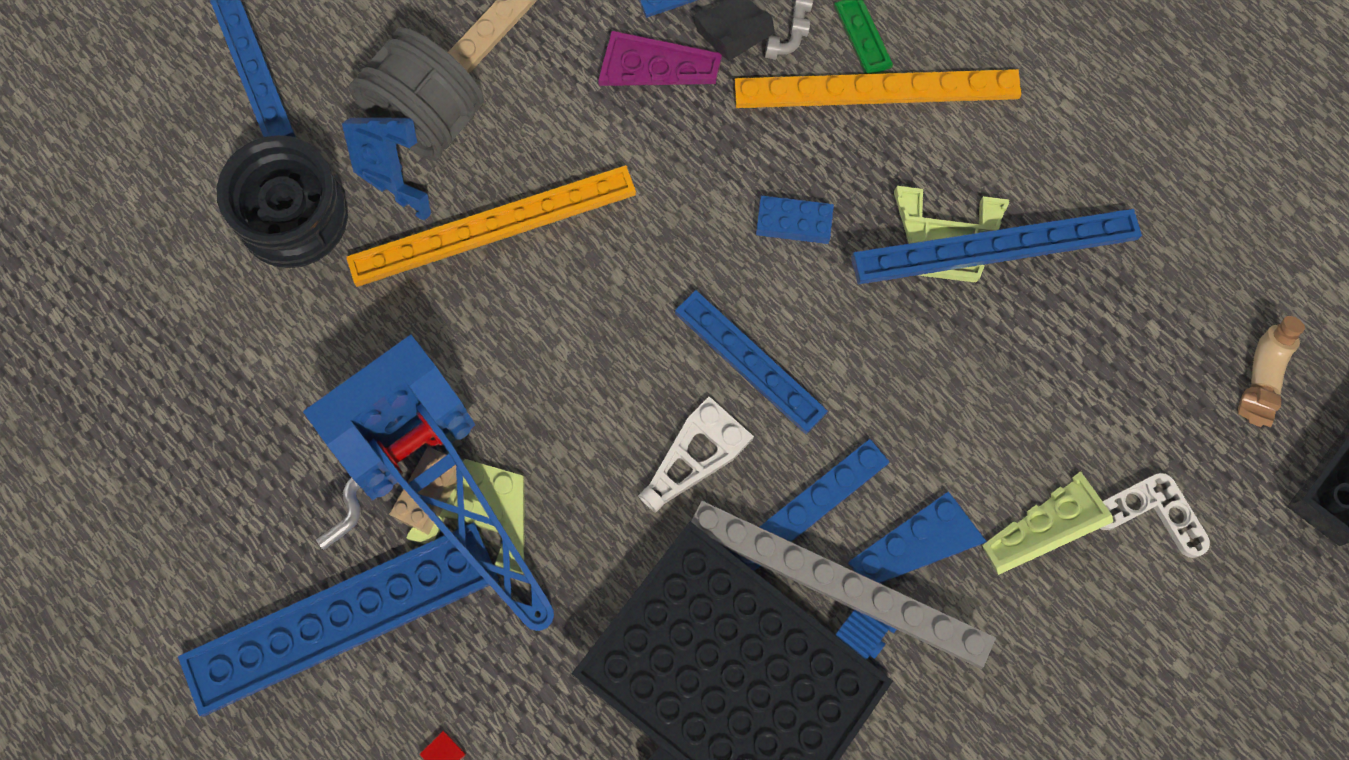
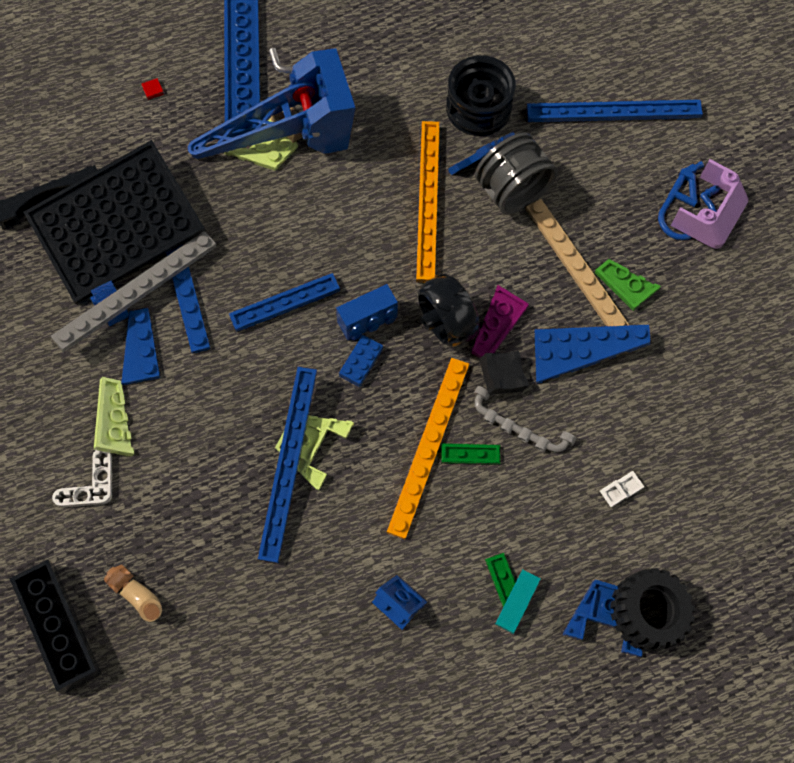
camera: 110 degrees right, 5 degrees down
white plate [638,397,754,513] -> none
none -> blue brick [336,284,398,341]
none -> blue bracket [372,575,427,630]
none -> black wheel [418,274,480,348]

